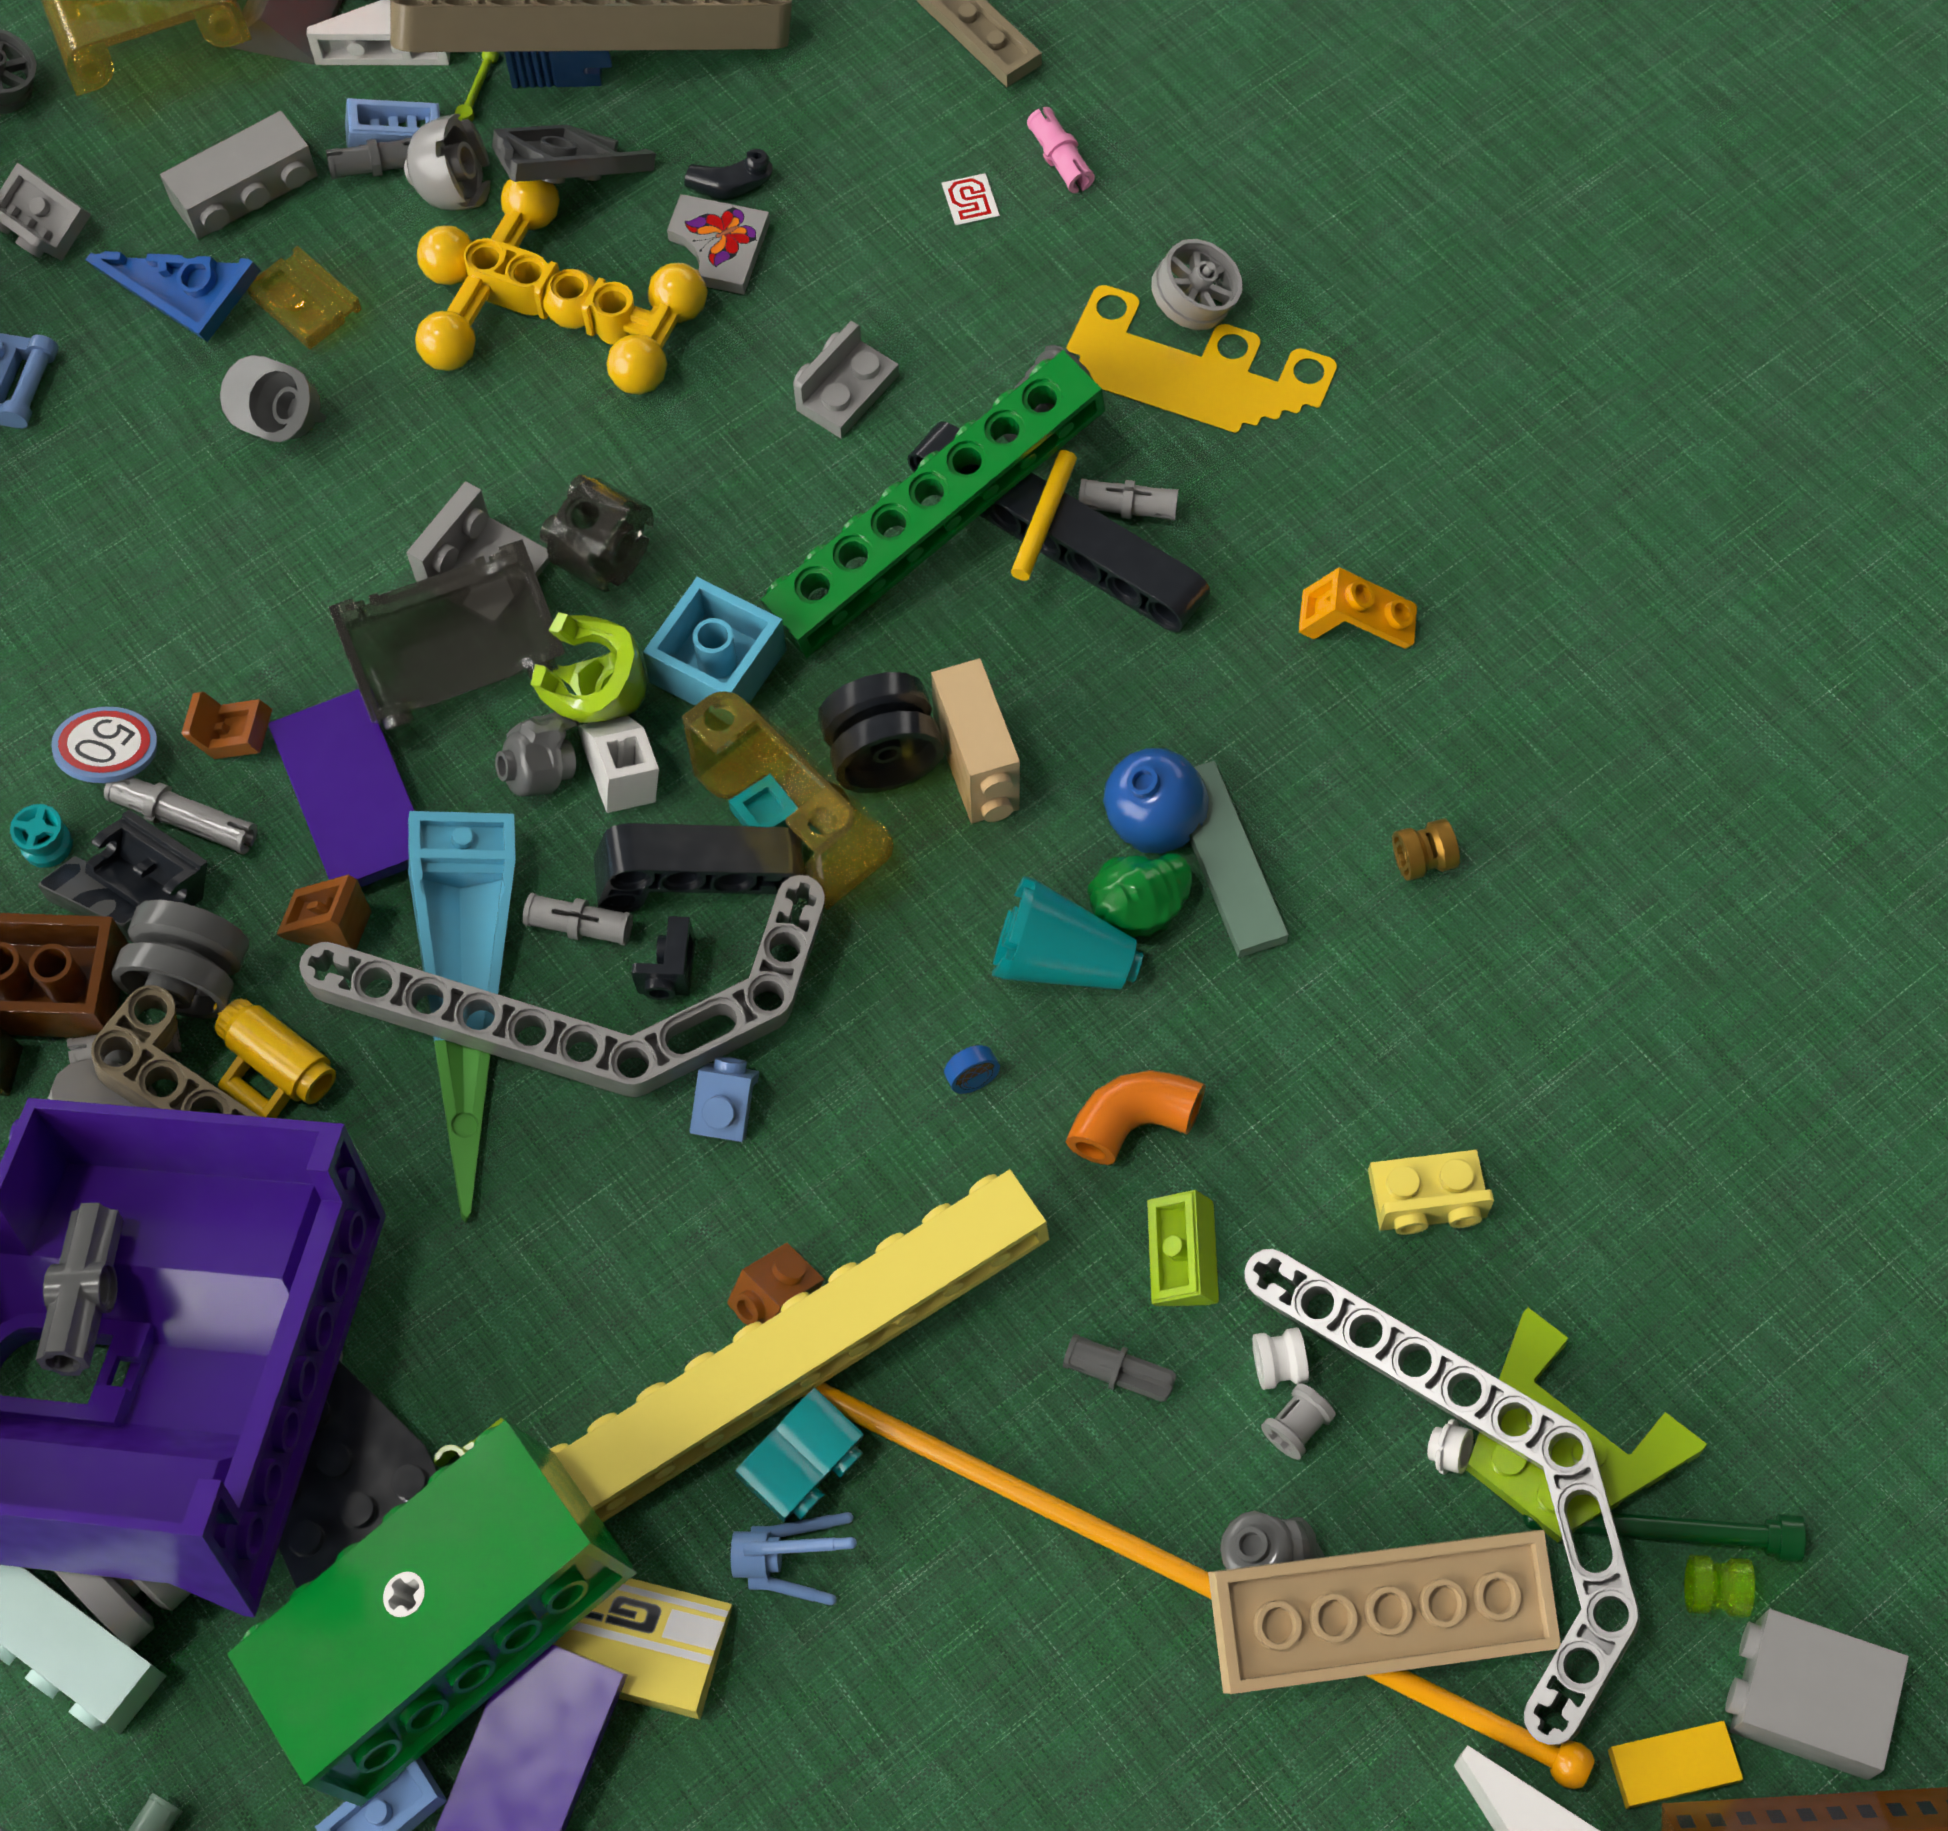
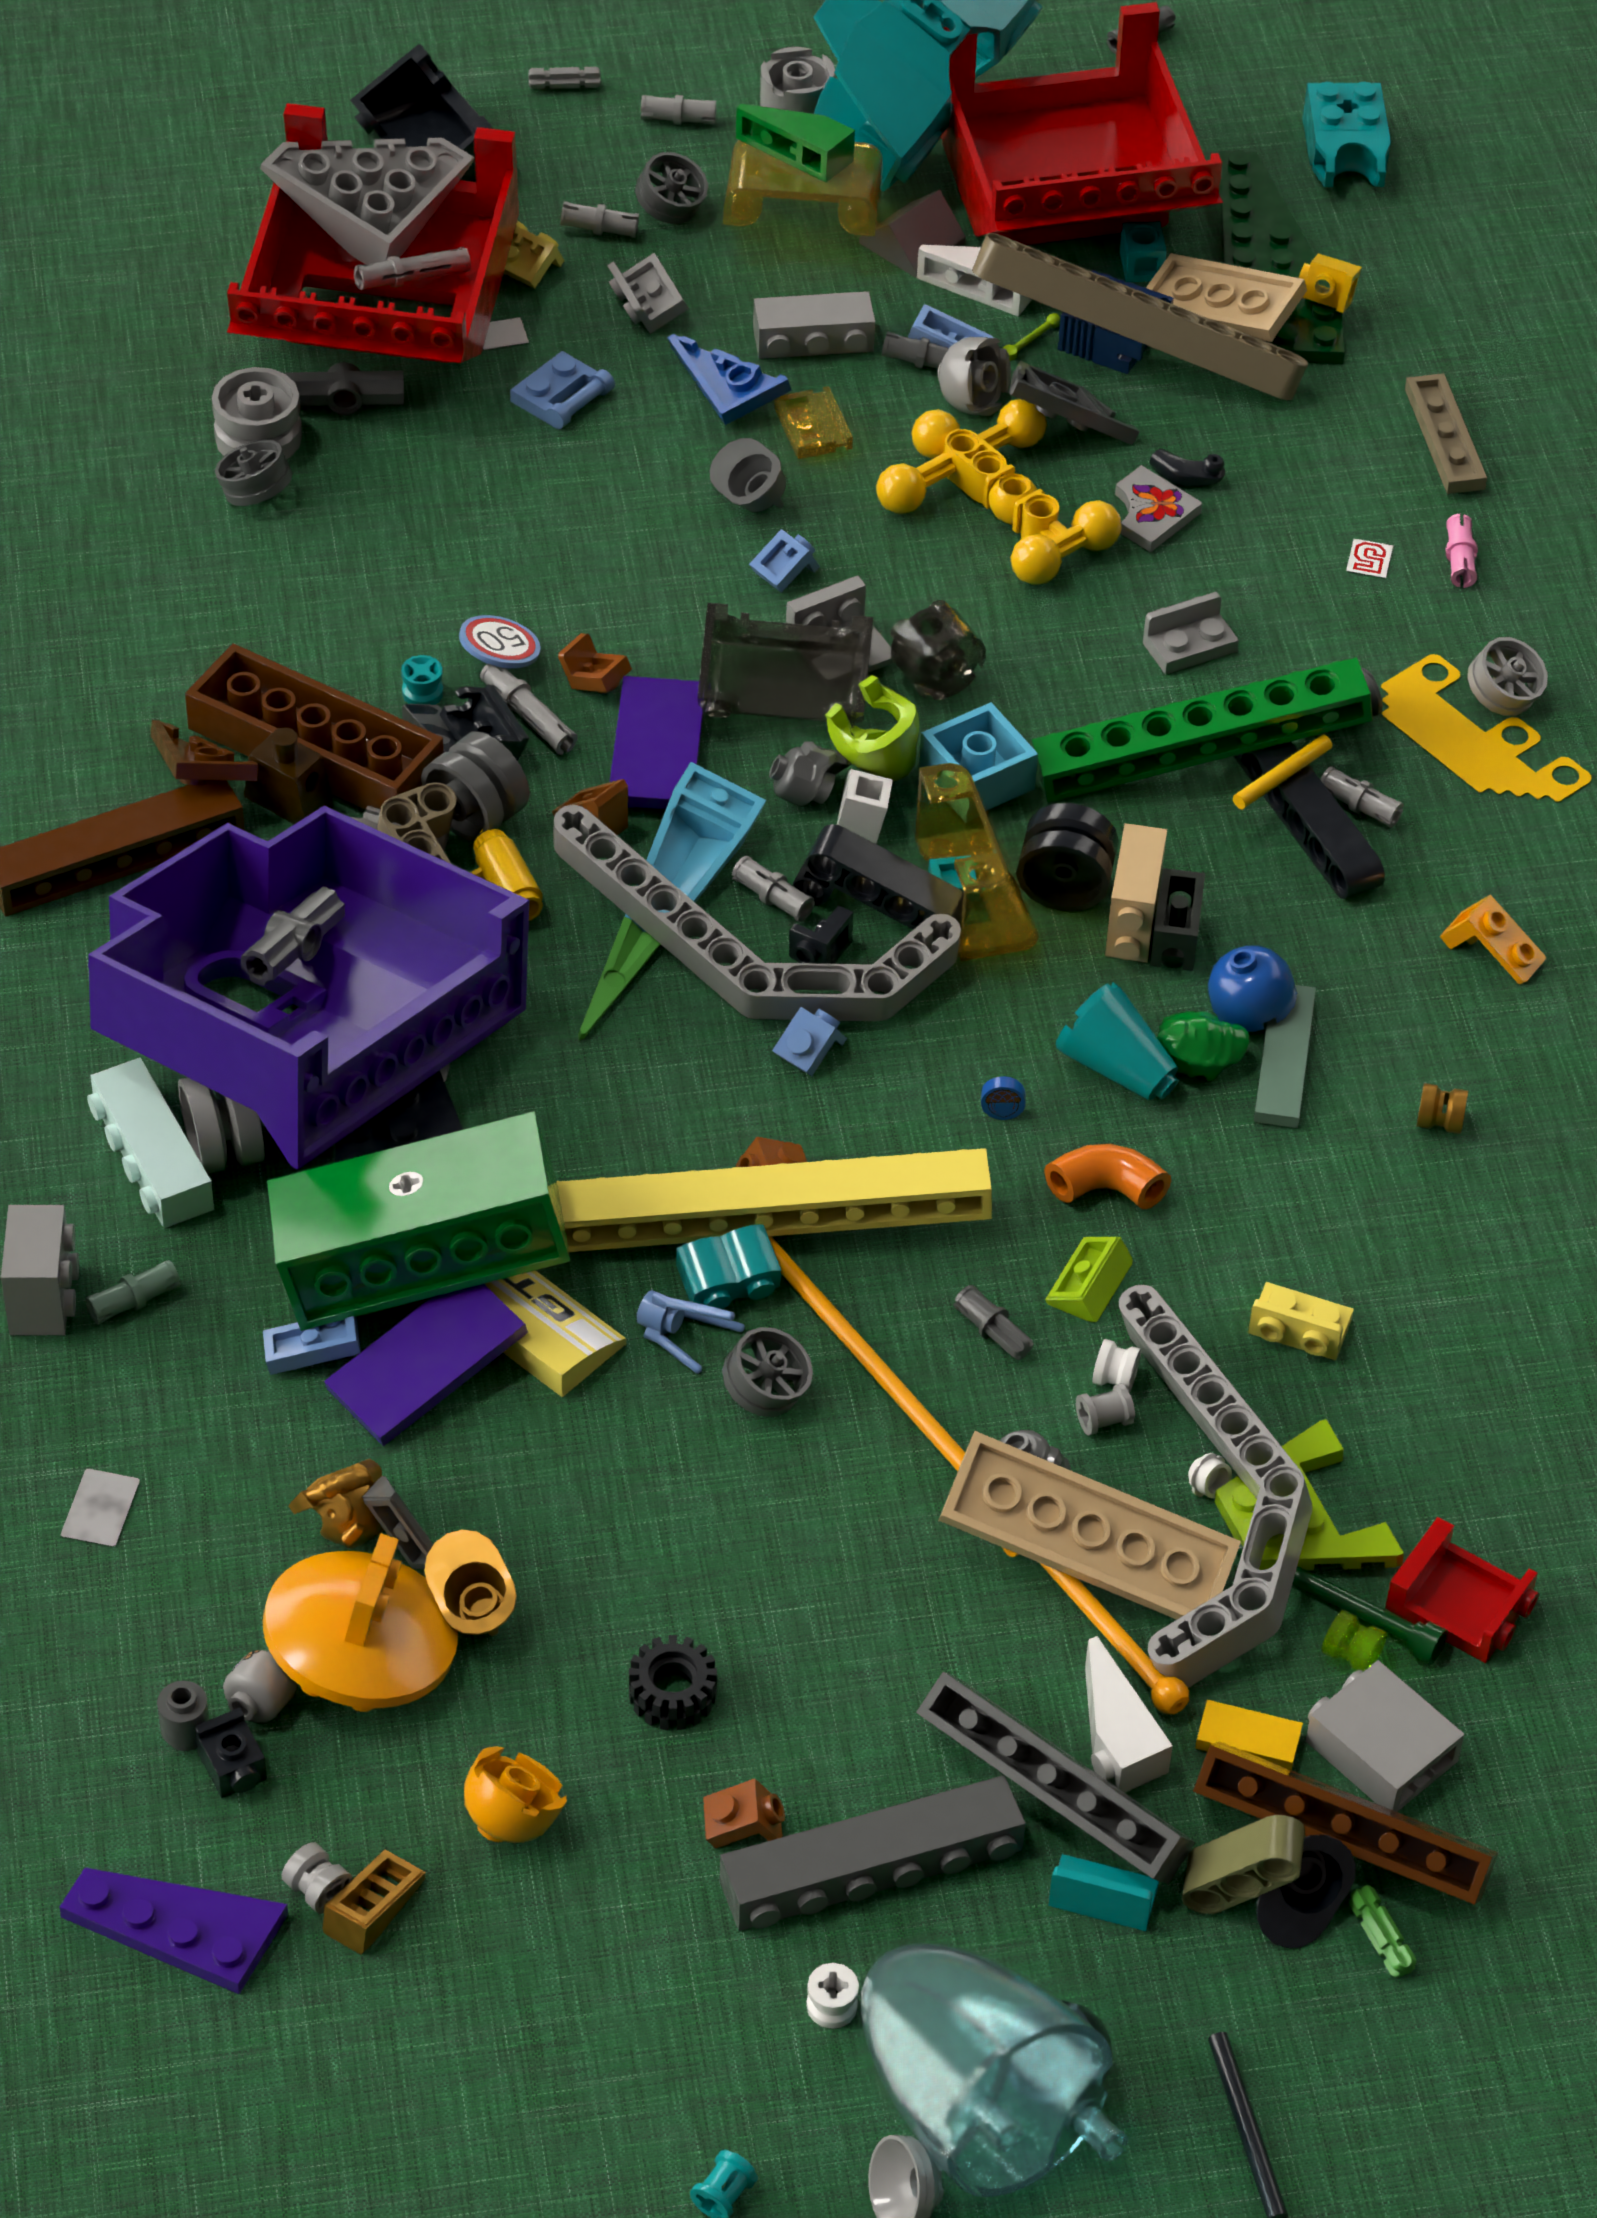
camera: 25 degrees right, 15 degrees down
none -> dark grey wheel [722,1327,813,1417]
none -> medium blue bracket [749,529,820,593]
none -> pearl dark grey brick [1150,868,1205,971]
none -> red panel [1385,1517,1539,1664]

